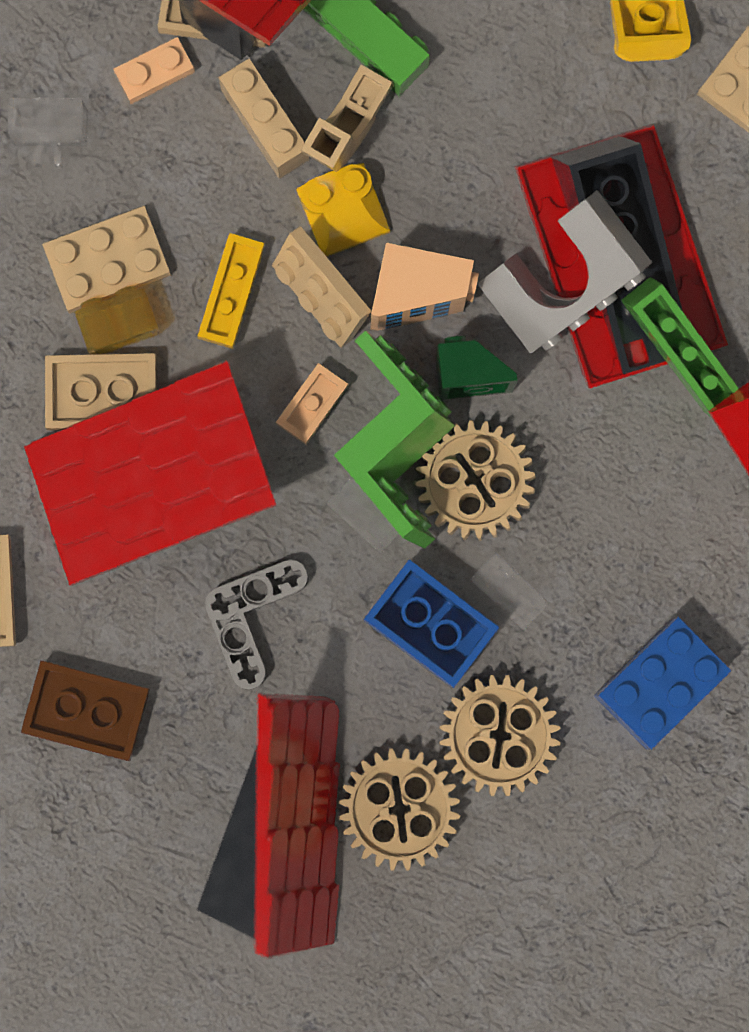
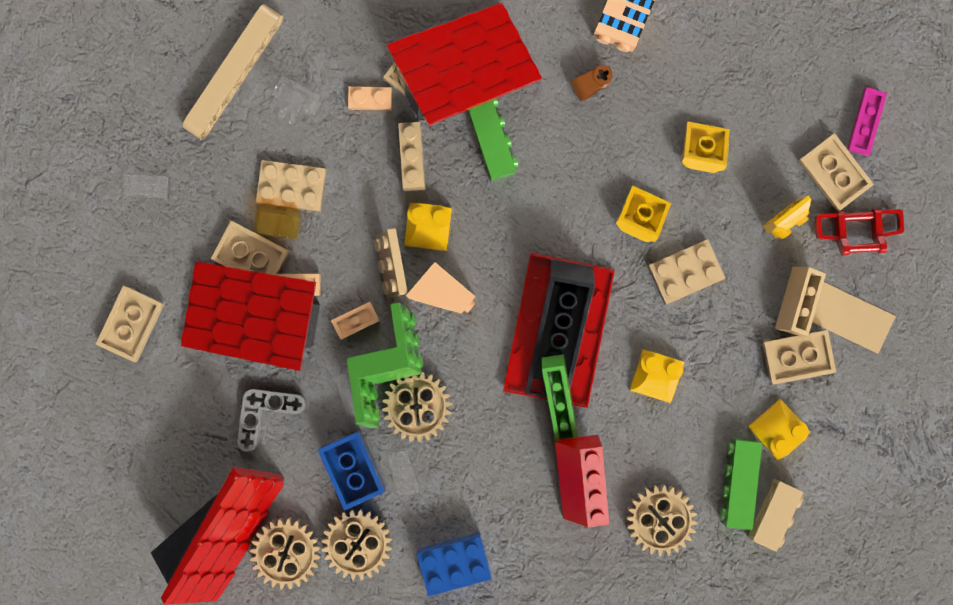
camera: 25 degrees right, 5 degrees up
reddish brown plate [21,661,150,761] -> none
yellow plate [197,233,265,349] -> none
tan arch [301,65,393,172] -> none
dark green slope [435,336,518,400] -> none
light grey arch [477,190,652,354] -> none

